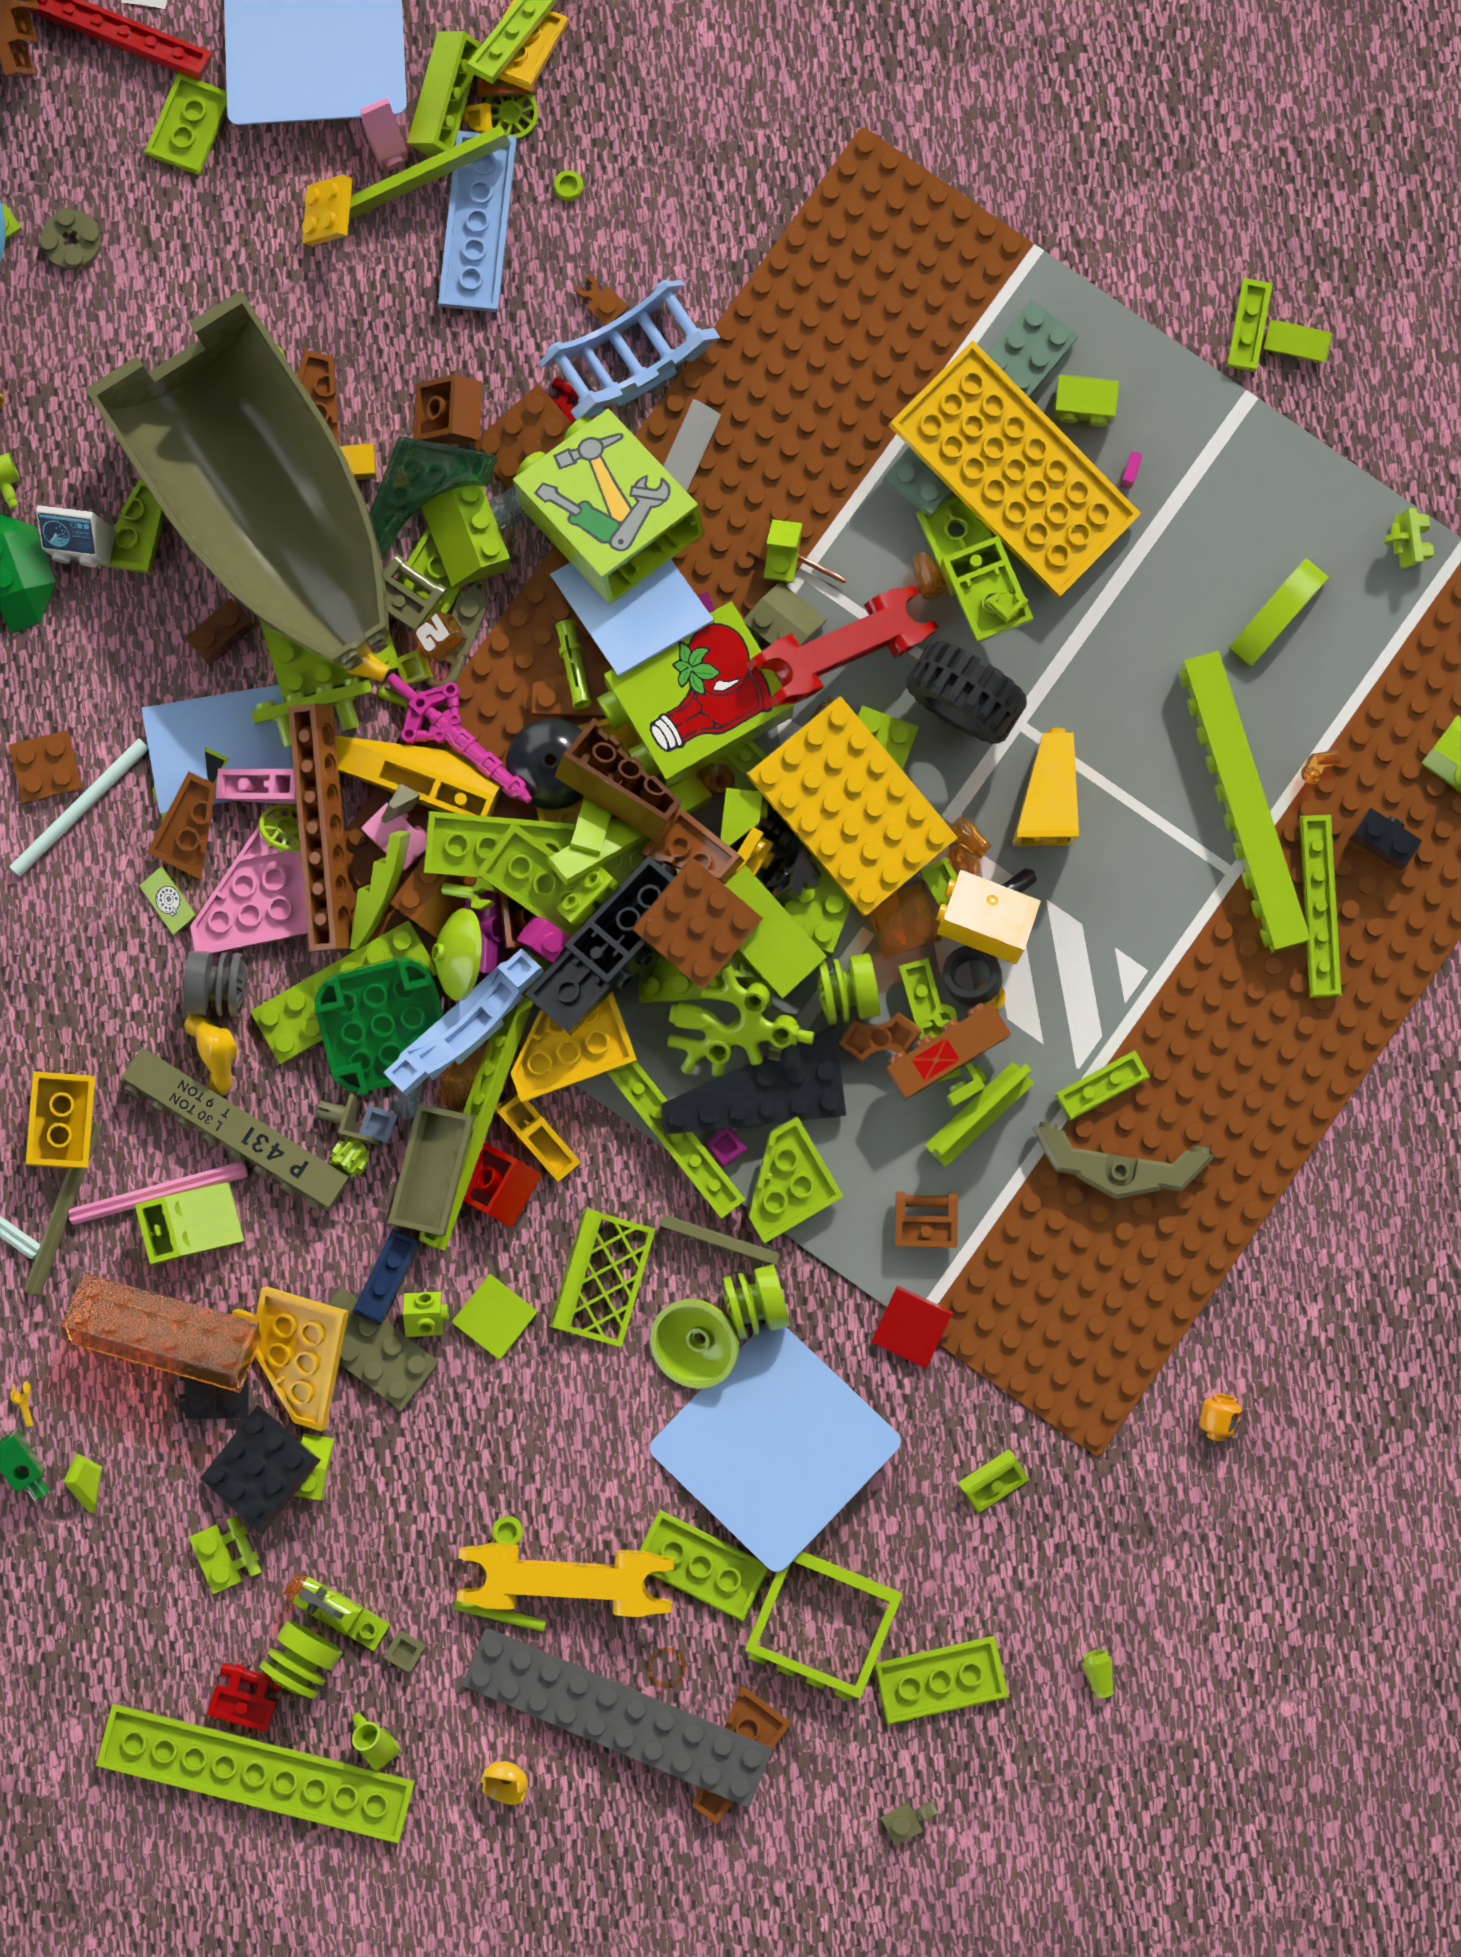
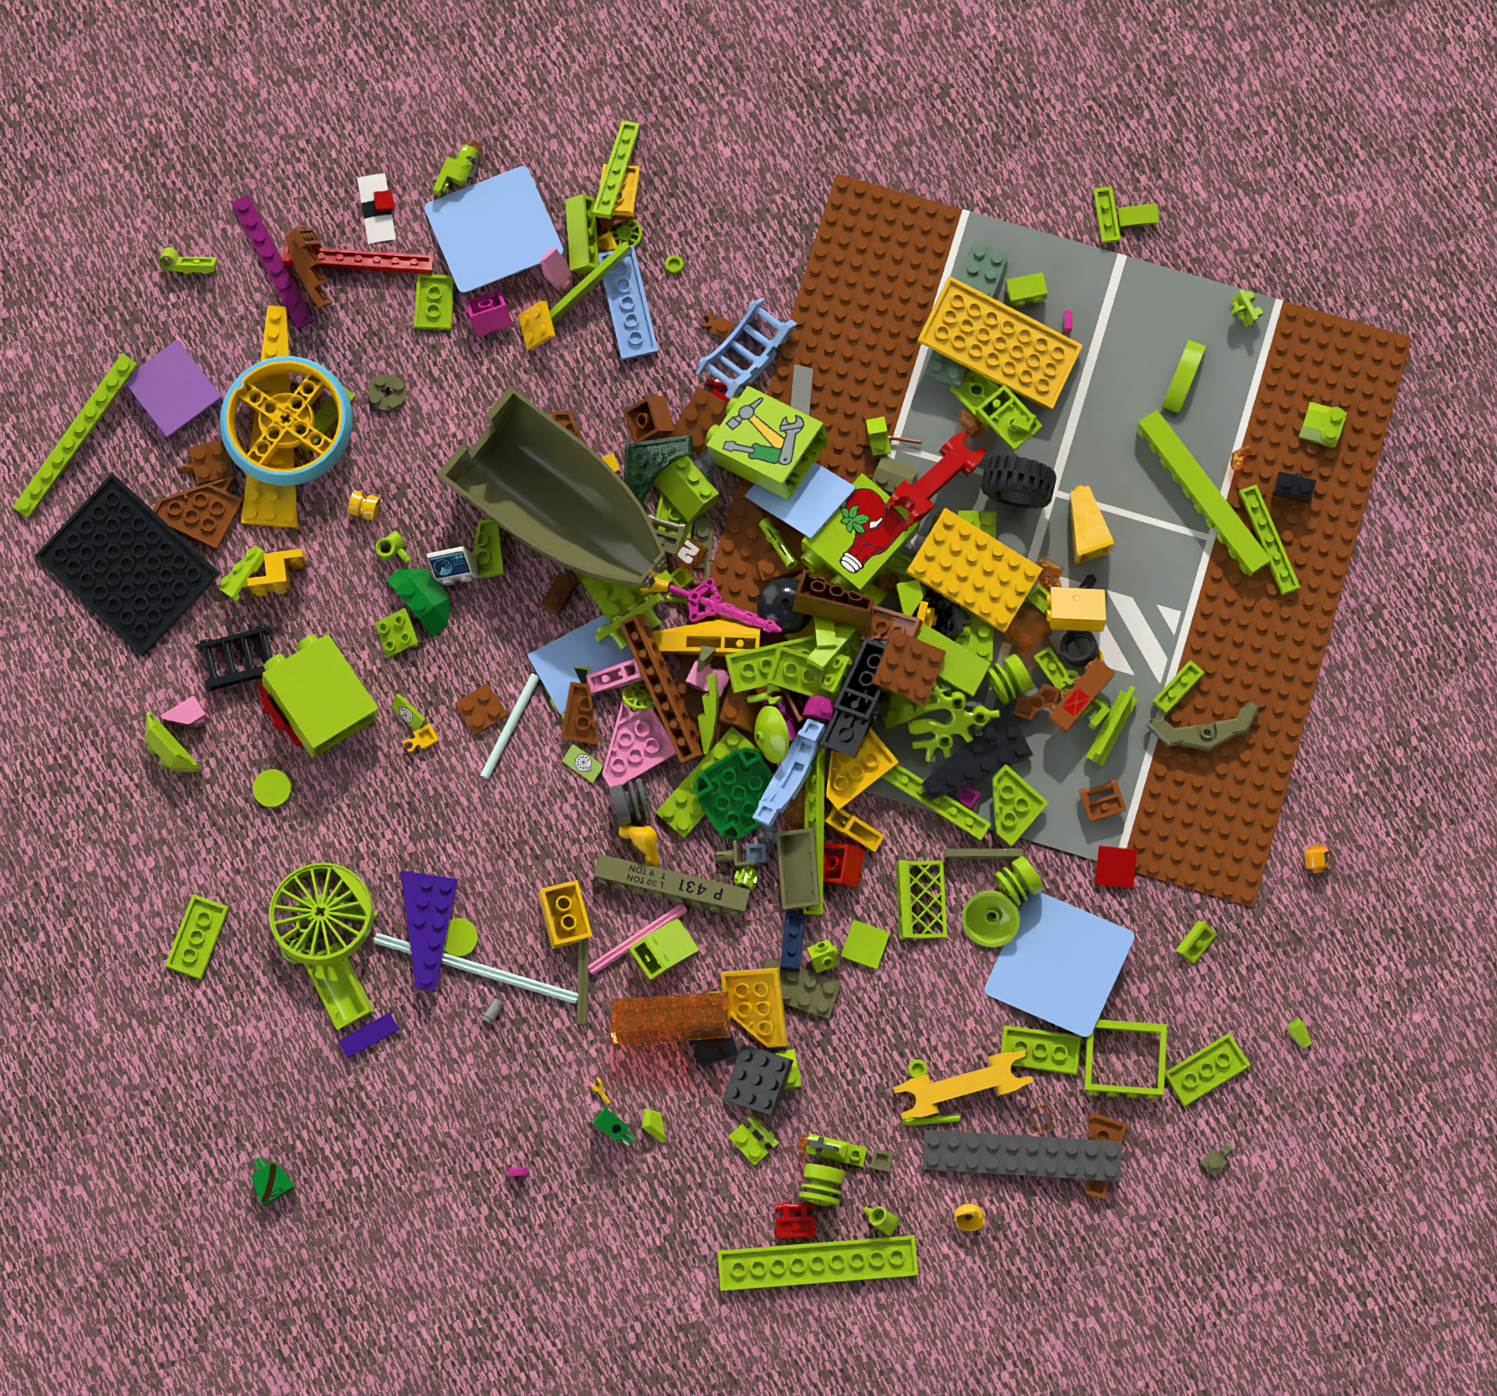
camera: 15 degrees left, 5 degrees down
none -> dark pink slope [464,289,512,336]

